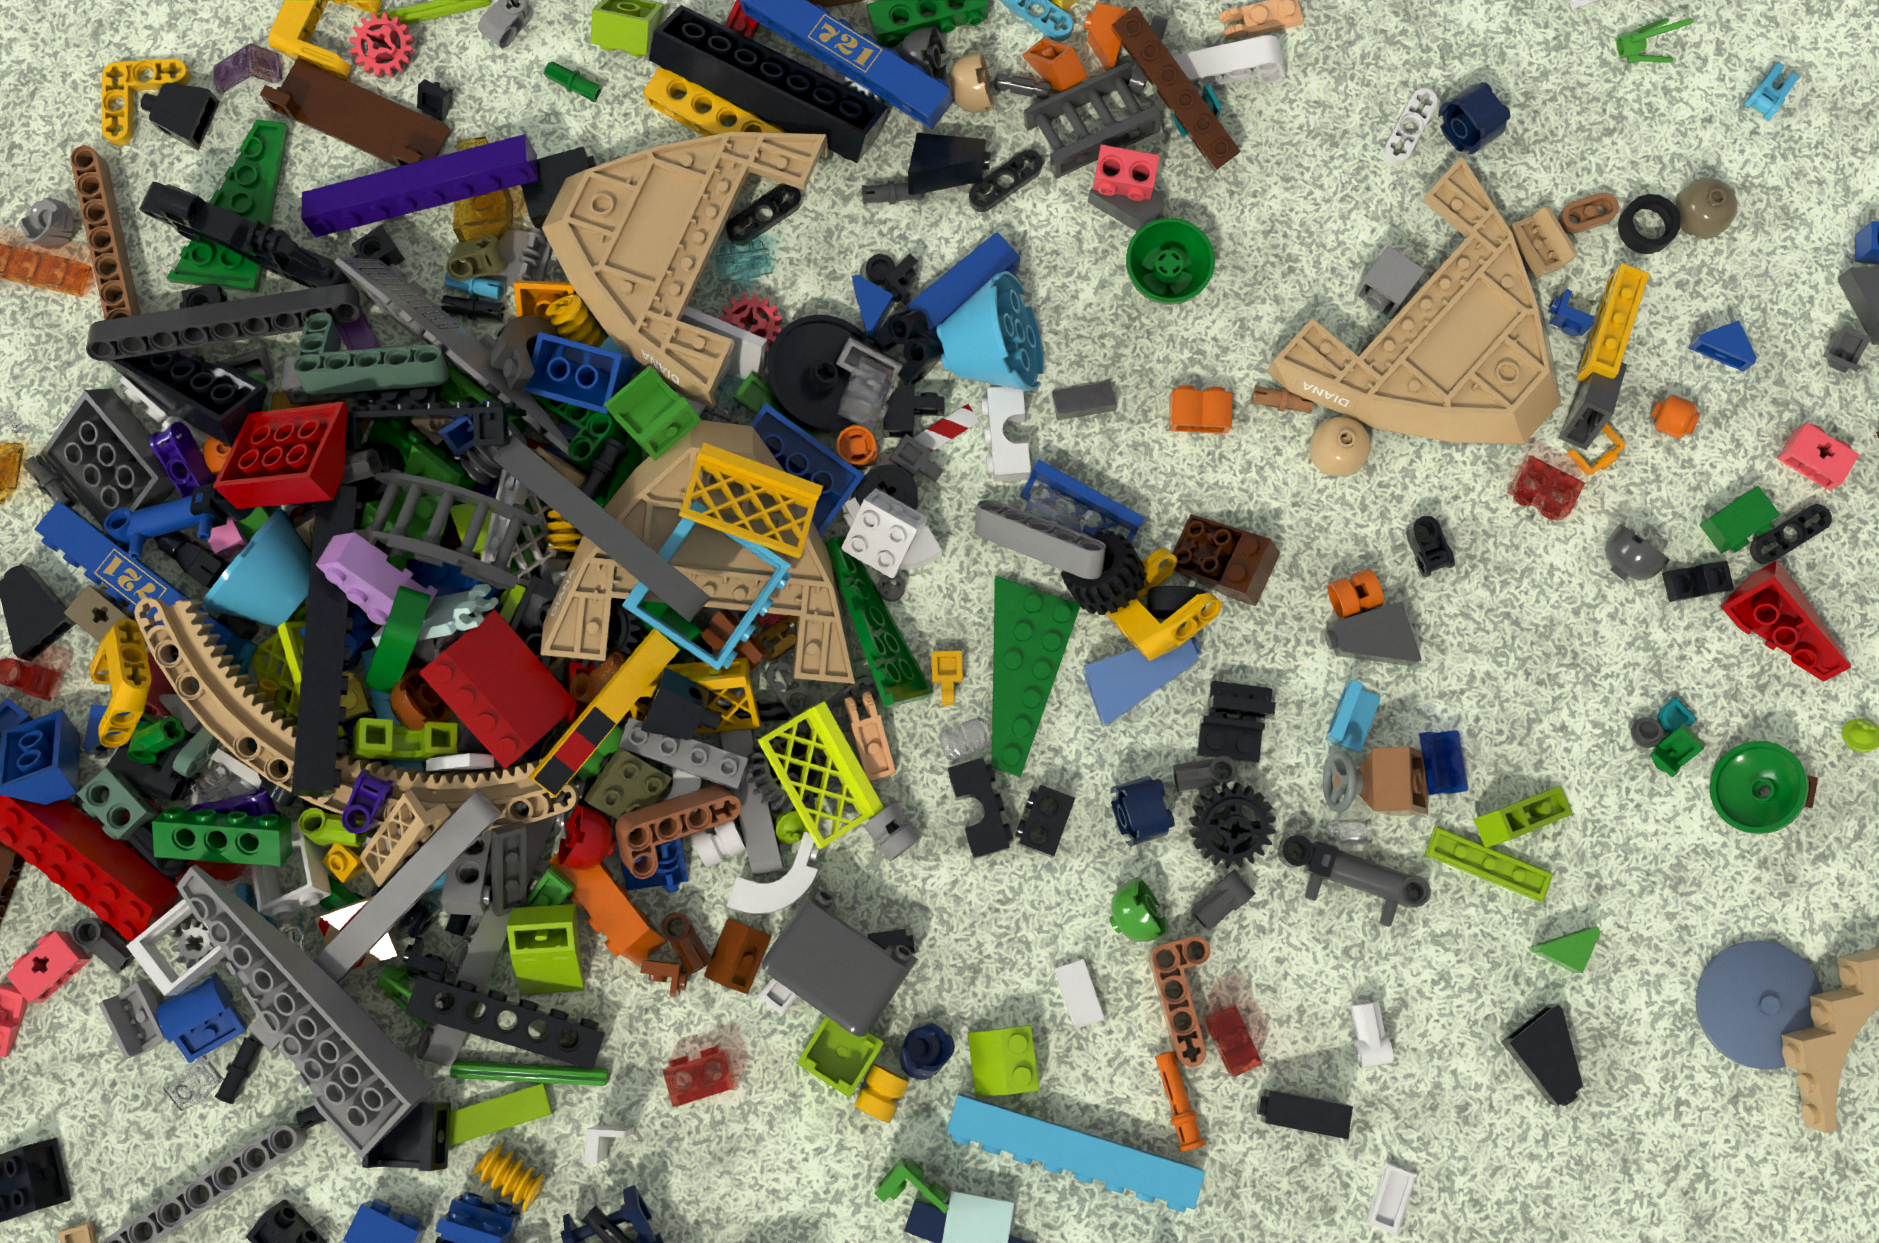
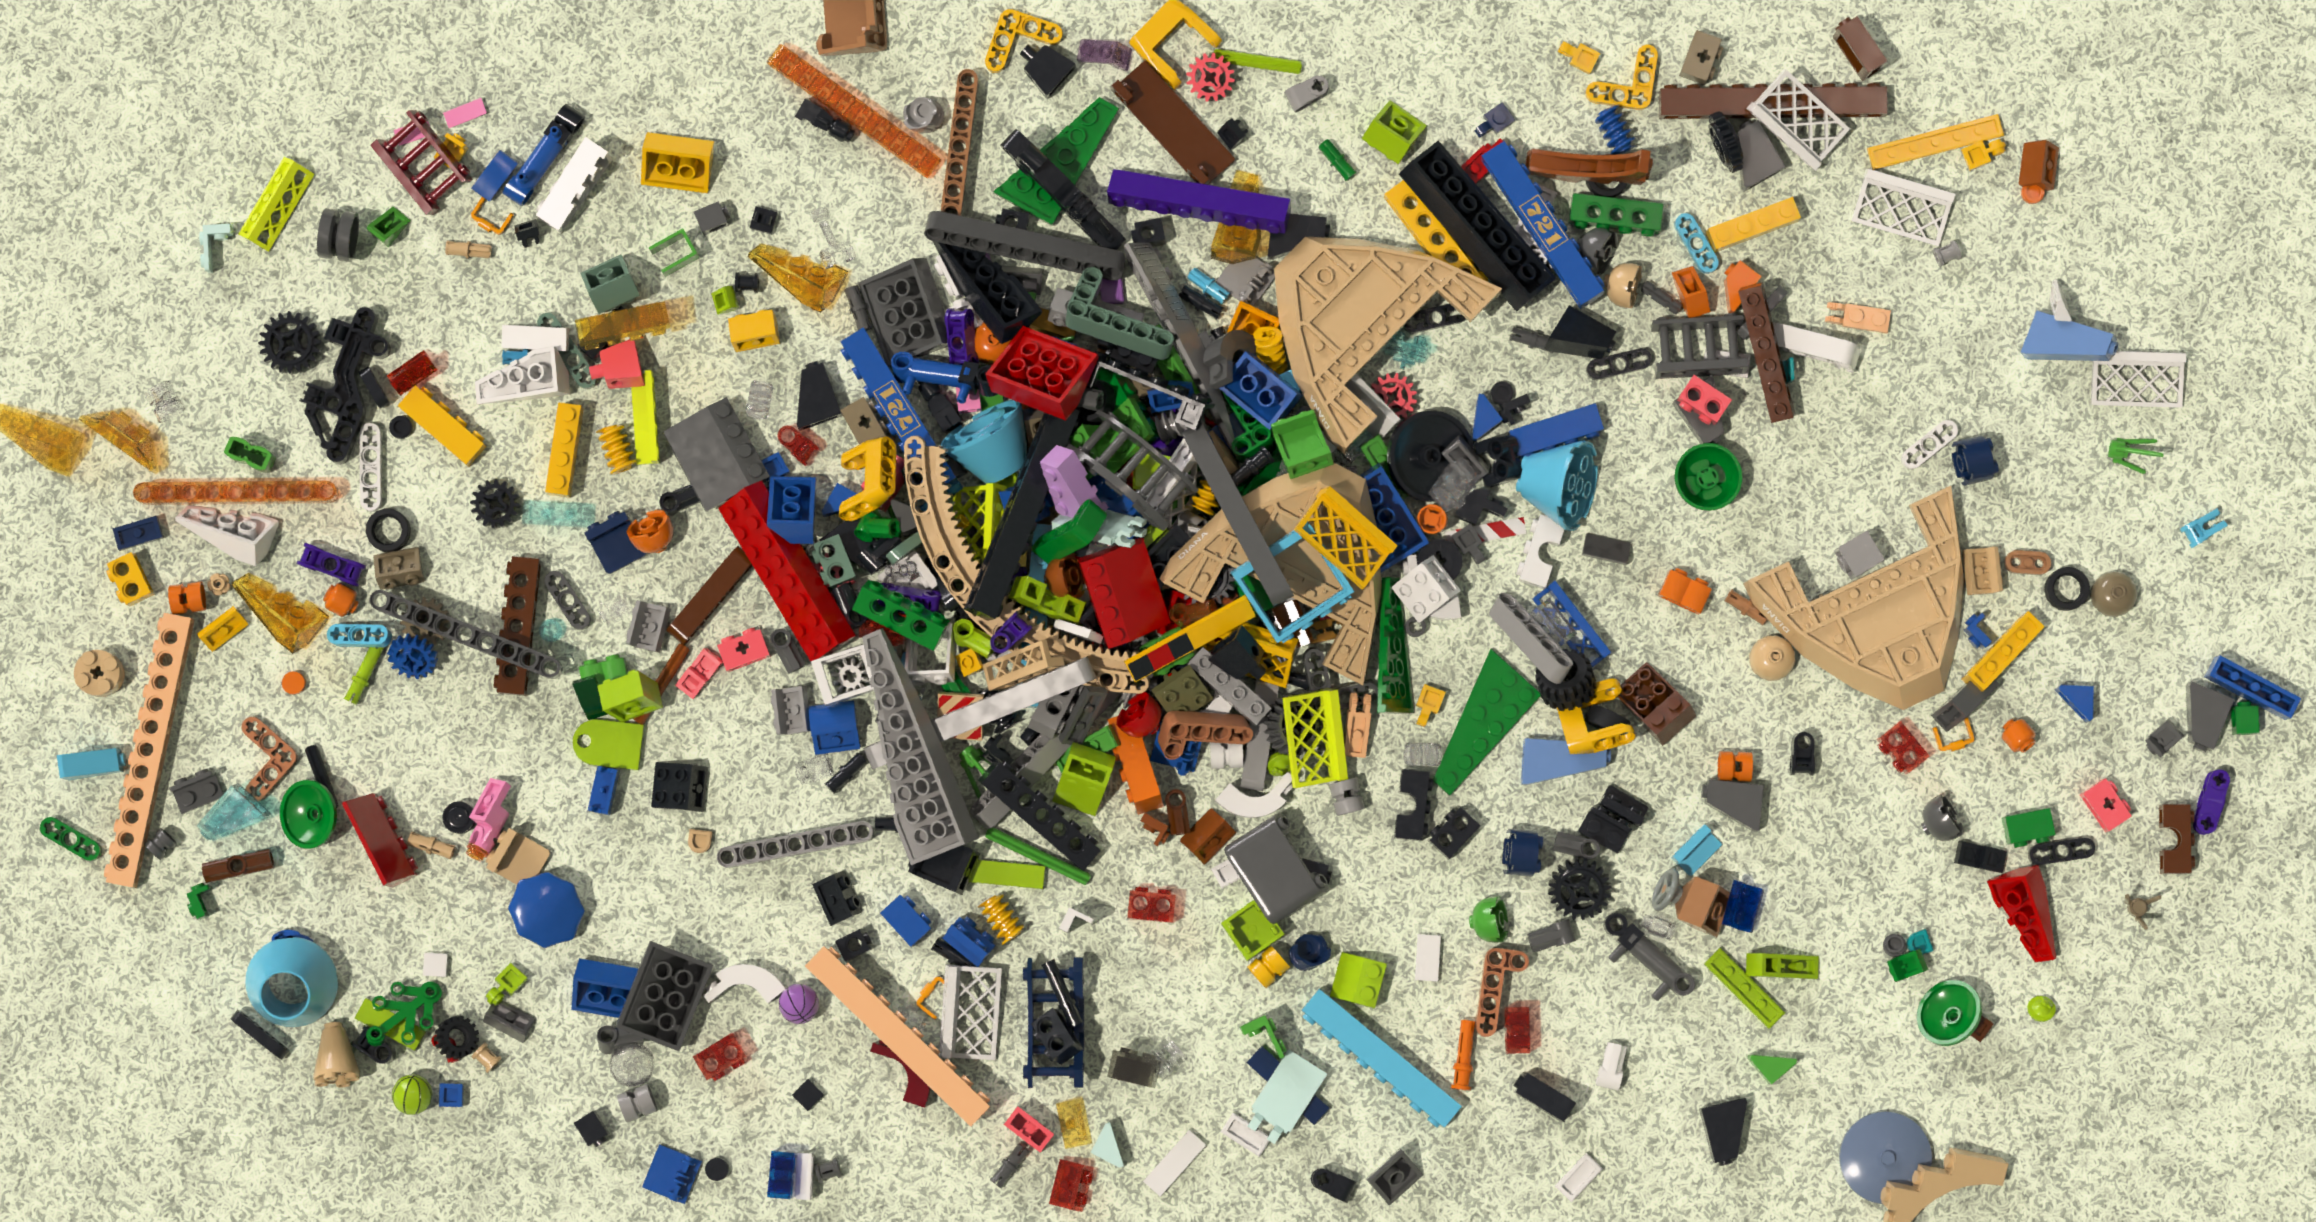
camera: 20 degrees right, 5 degrees up
olive piece [446,235,508,281] -> none

